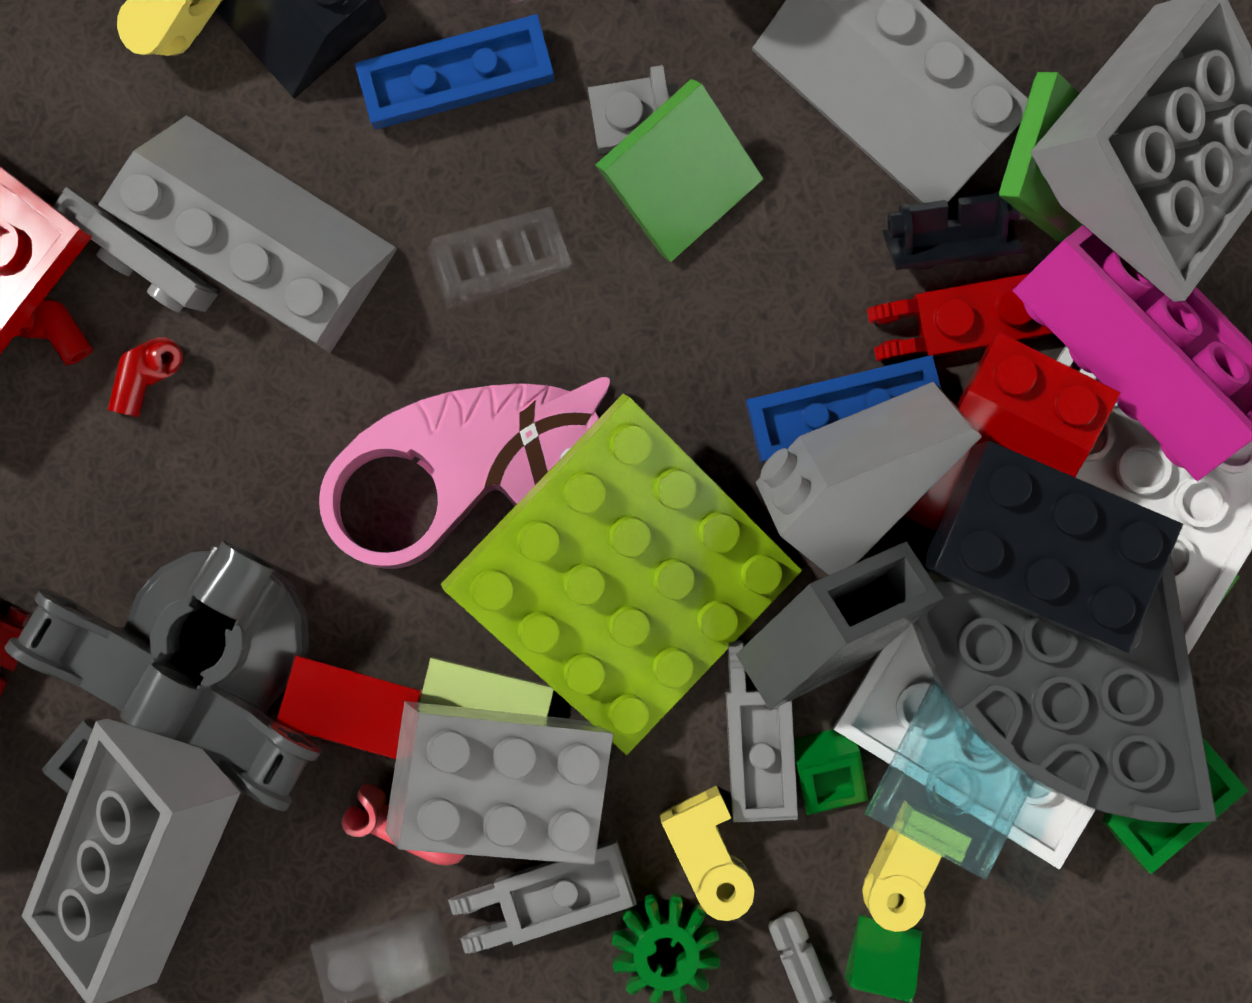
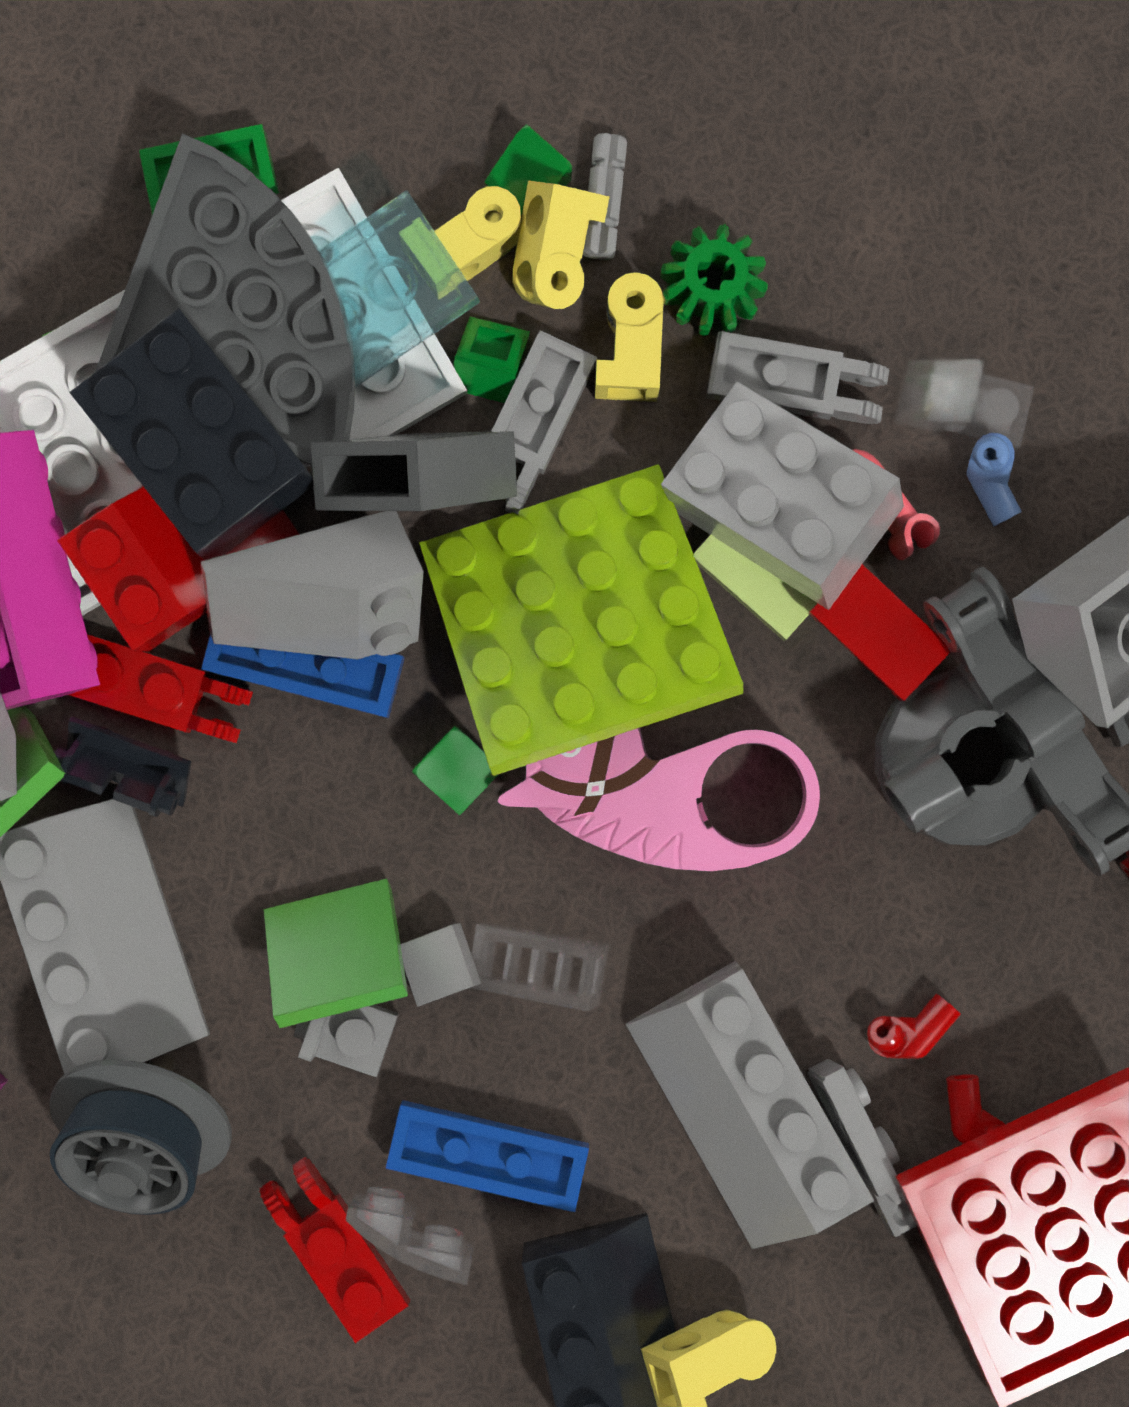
camera: 155 degrees left, 0 degrees up
none -> light grey tile [400,923,481,1007]
none -> green slope [412,725,499,815]
none -> light yellow leg [513,181,610,309]
none -> medium blue arm [967,433,1022,527]

